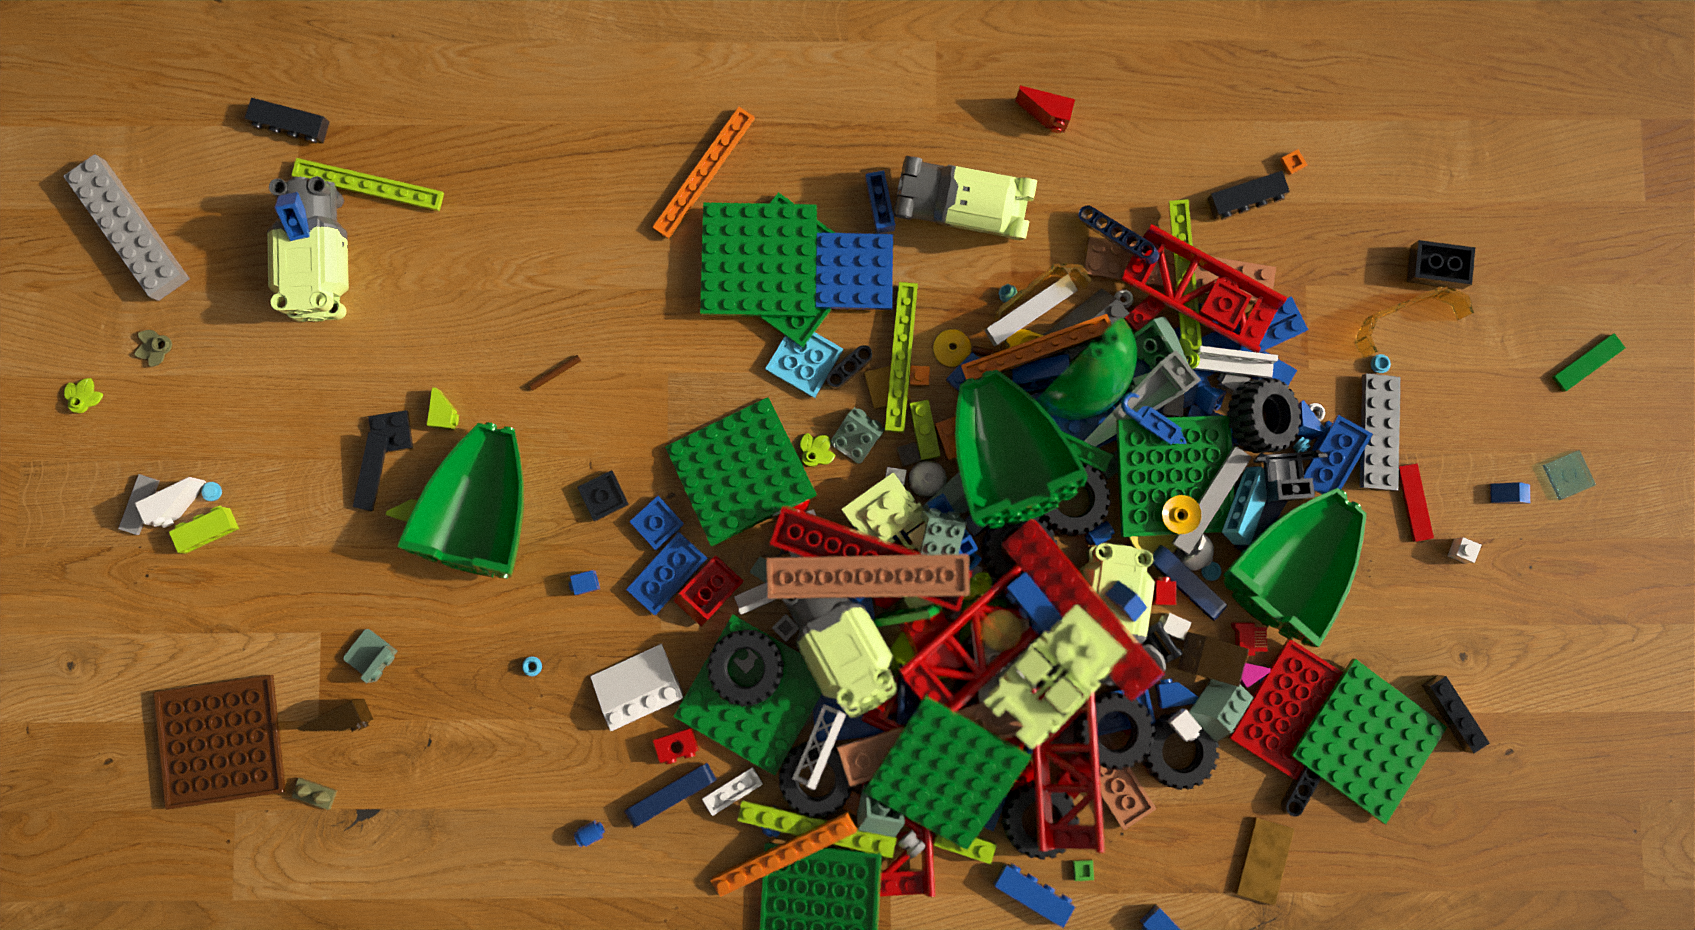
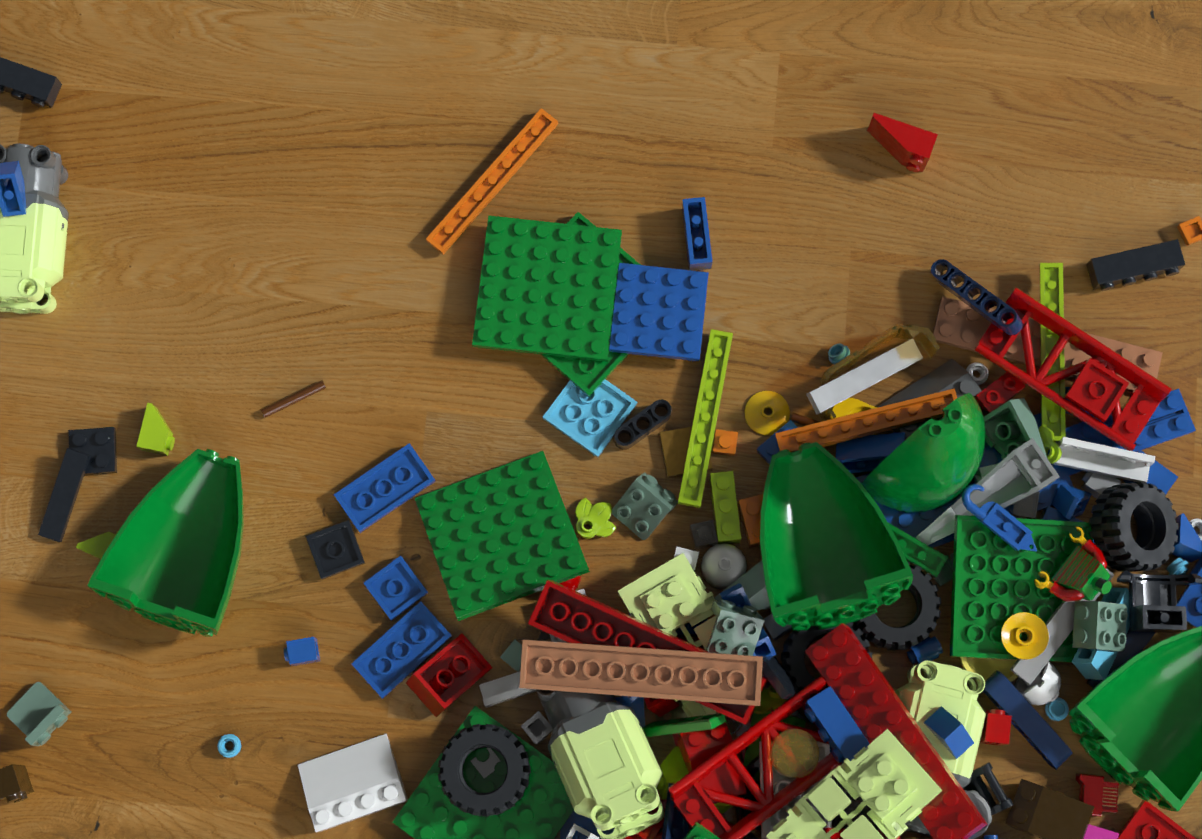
camera: 10 degrees right, 5 degrees down
lime plate [291,158,444,211] -> none
piece [894,156,1037,241] -> none
white brick [1159,613,1191,640] -> none
none -> blue plate [334,443,435,533]
none -> black tile [762,656,800,699]
none -> torso [1035,527,1112,602]
none -> sand green bracket [1072,601,1128,651]

